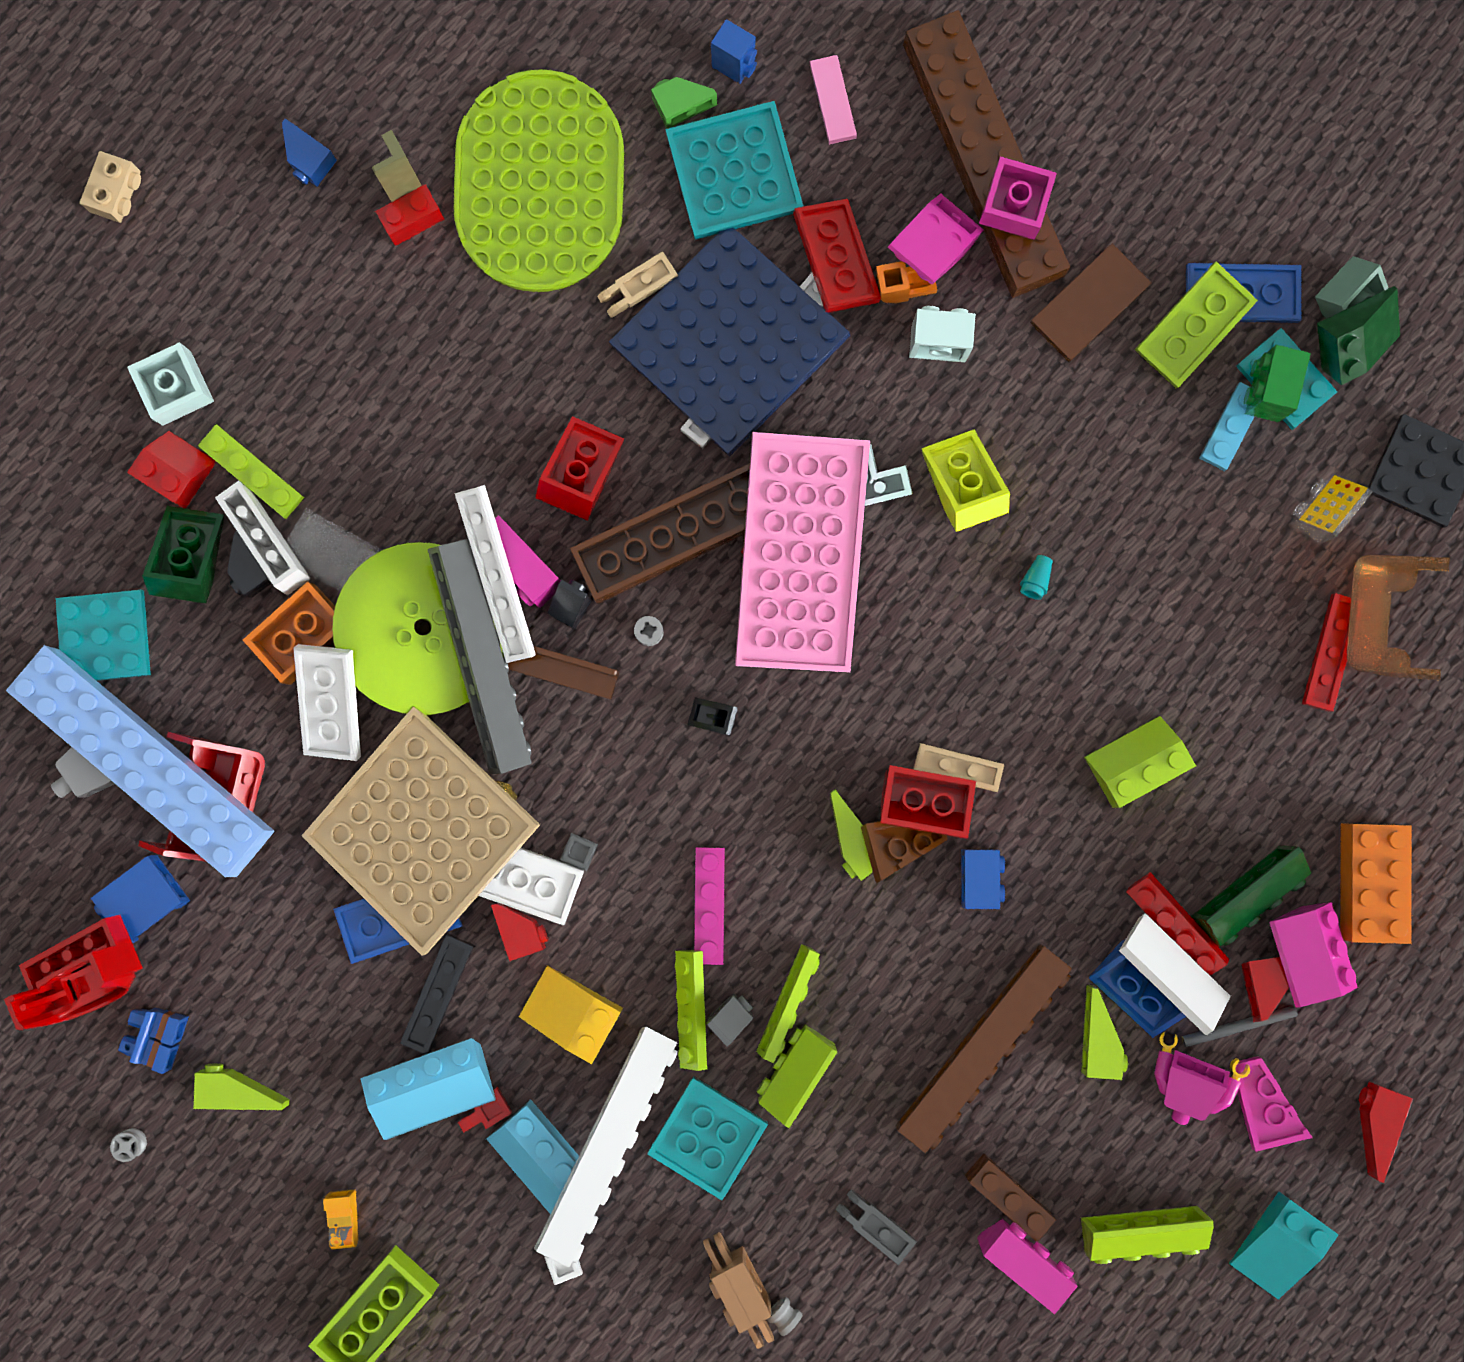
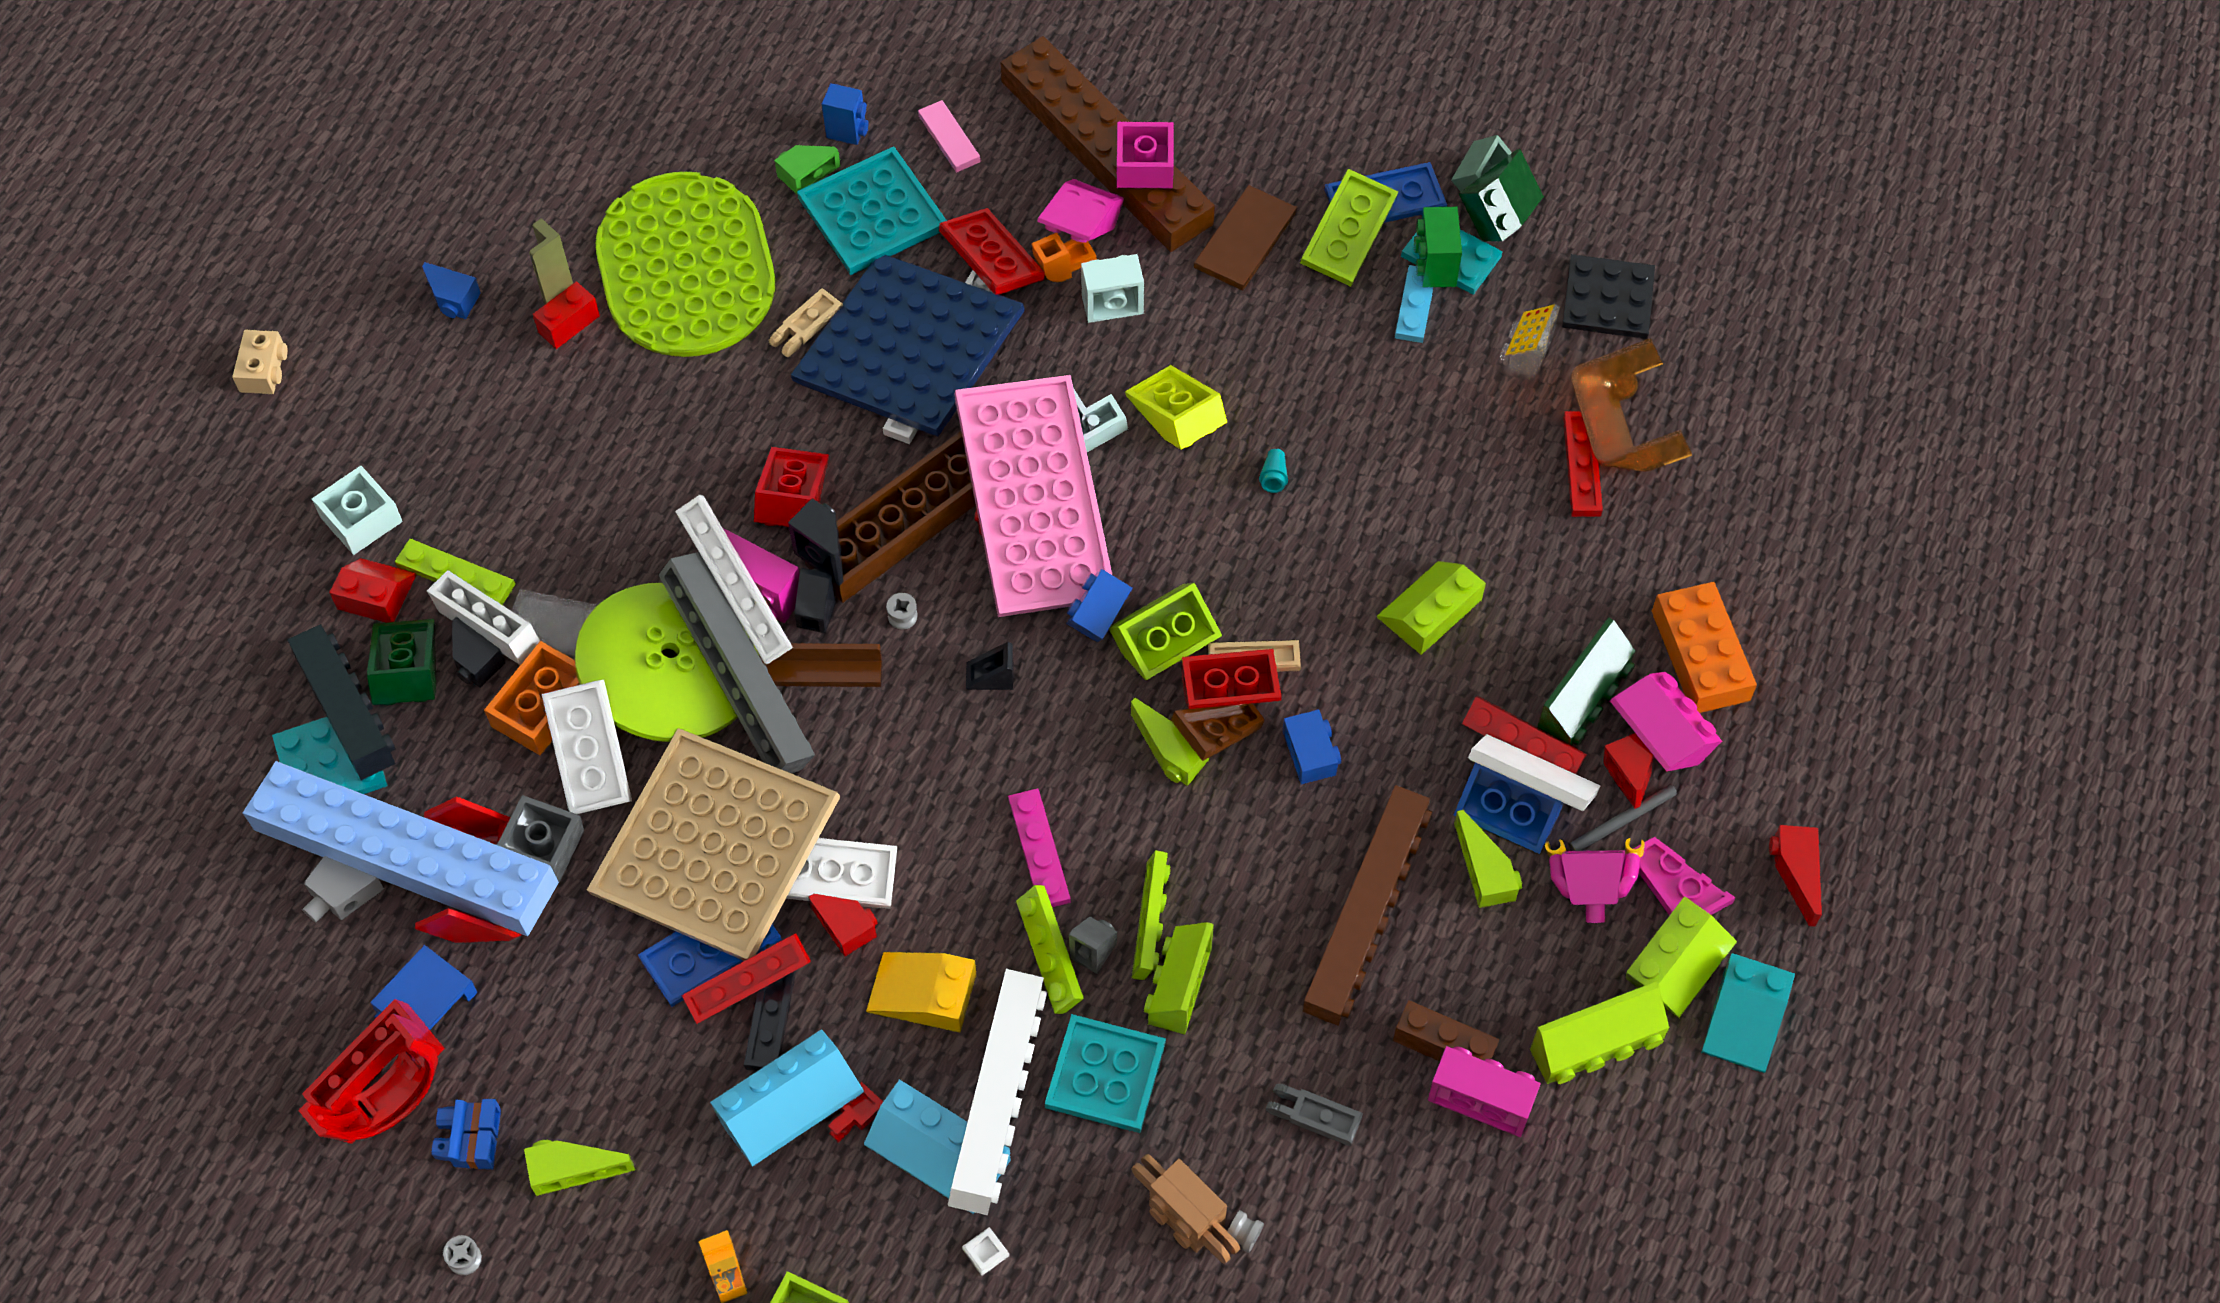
camera: 20 degrees left, 25 degrees down
dark grey tile [560,833,598,871] -> none
none -> black brick [287,624,396,780]
none -> dark grey slope [497,795,584,884]
none -> red plate [681,933,811,1024]
none -> black slope [788,498,844,586]
none -> blue brick [1066,569,1132,642]
none -> lime slope [1109,583,1222,680]
none -> lime slope [1626,896,1737,1018]

